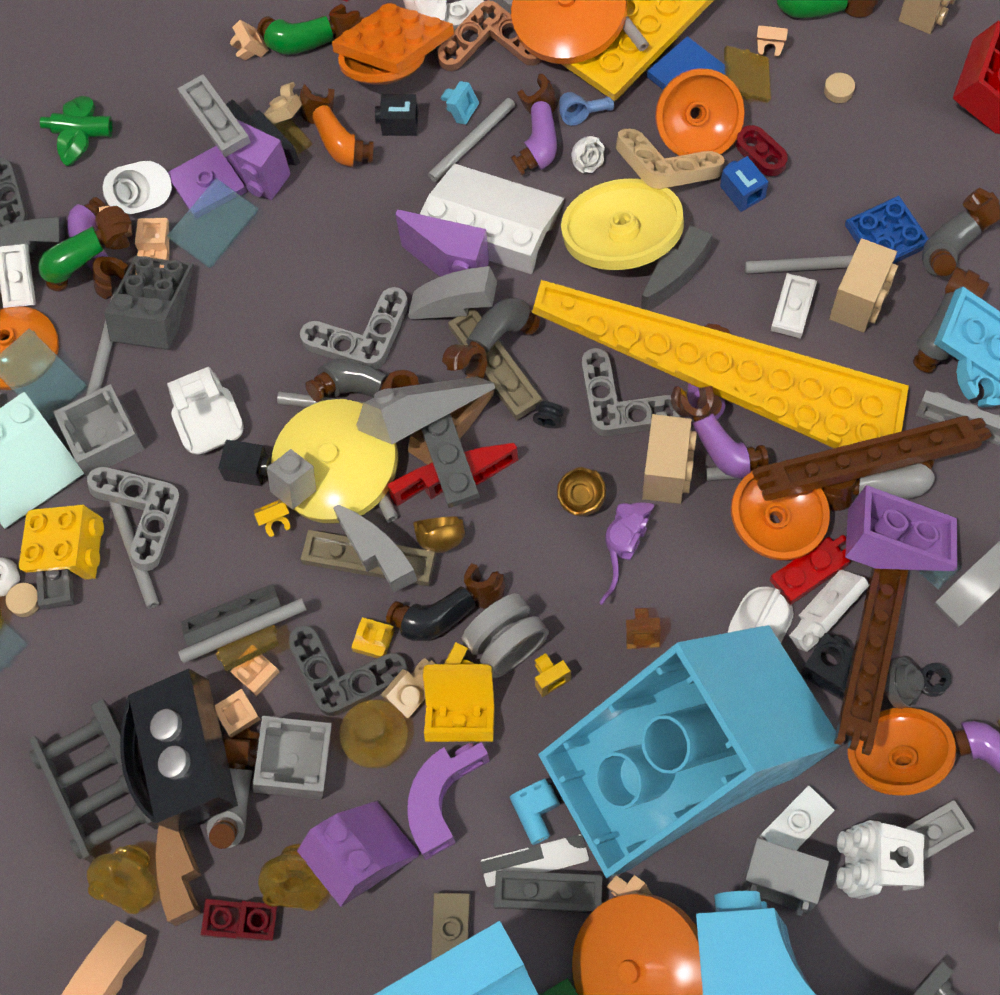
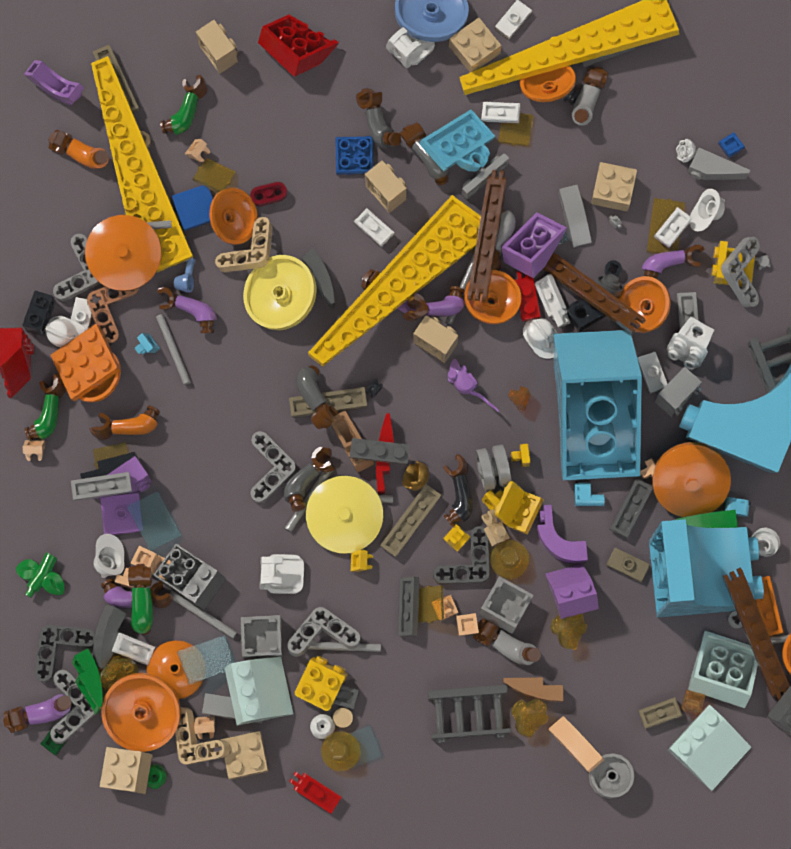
camera: 70 degrees left, 10 degrees up
black piece [120,668,238,832] -> none
light grey piece [178,598,307,663] -> none
dark red slope [200,899,277,941] -> none
black brick [218,439,271,486] -> none
tan plate [264,82,302,124] -> none
light grey brick [267,449,316,509] -> none
light grey slope [333,504,417,593] -> none
light grey wedge [356,377,495,444] -> none
black brick [375,94,419,136] -> none
medium lavender slope [395,209,489,277] -> none
light grey slope [408,266,497,319] -> none
white piece [420,163,564,274] -> none
white sticker [481,834,589,887] -> none
pearl gold hair [557,467,606,516] -> none
white plate [571,136,605,173] -> none
light grey beam [582,348,682,436] -> none
blue brick [720,156,768,212] -> none
light grey piece [745,255,853,274] -> none
tan tile [824,73,855,103] -> none

